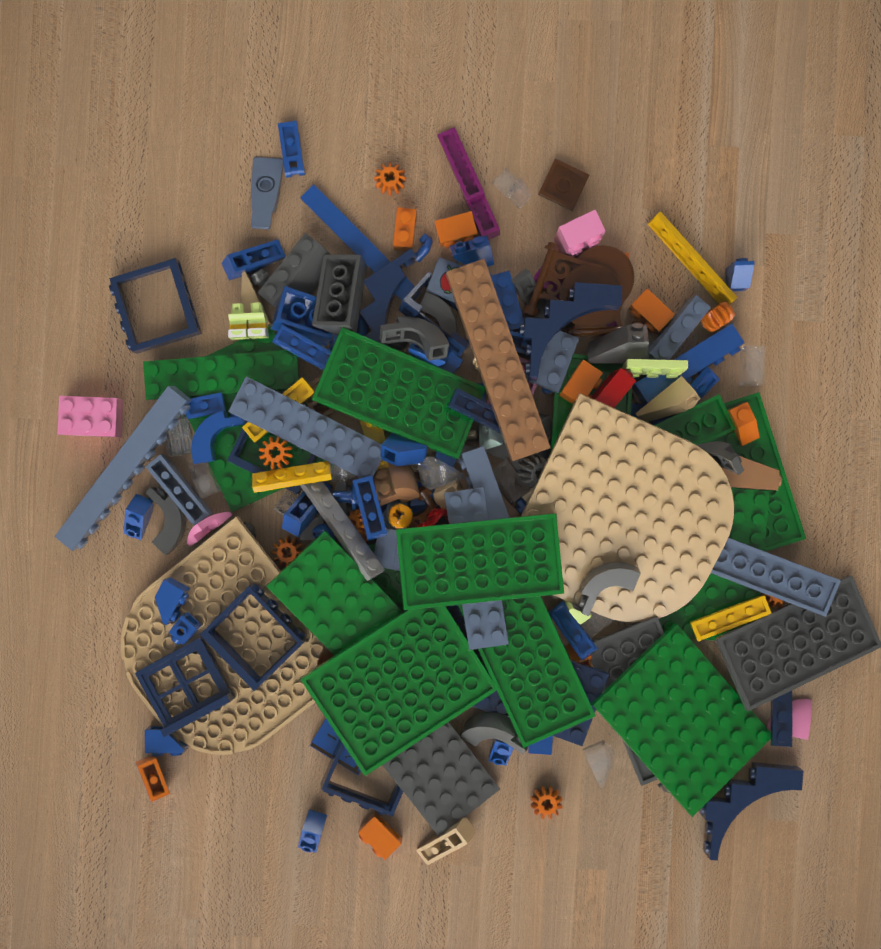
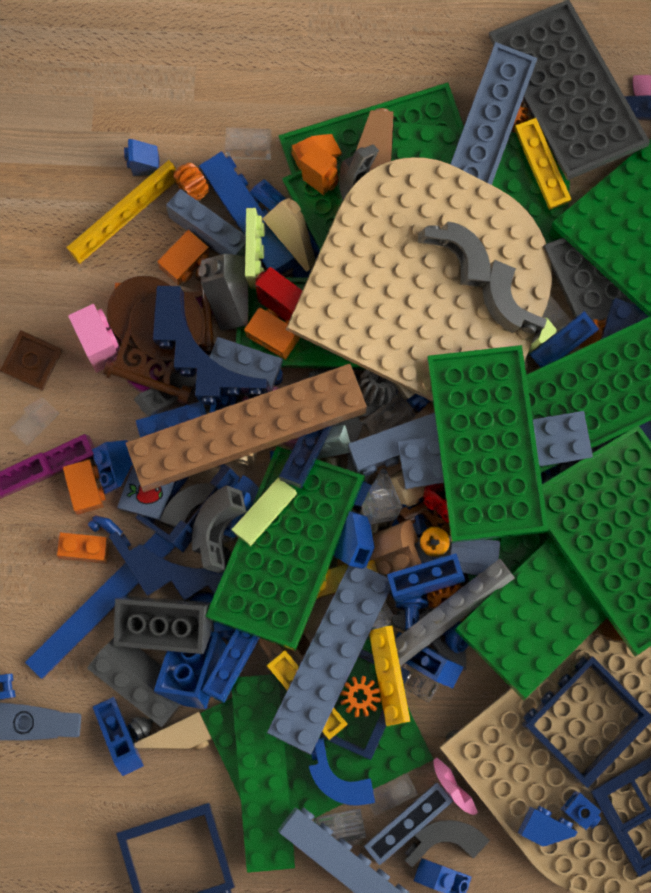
camera: 90 degrees left, 10 degrees down
blue plate [186,393,227,419] -> none
yellowish green hips [228,302,269,340] -> none
orange gear [271,536,303,567] -> none
orange gear [374,162,407,196] -> none
none -> yellowish green tile [232,477,297,546]
none -> orange brick [300,143,338,195]
none -> dark grey arch [418,221,491,287]

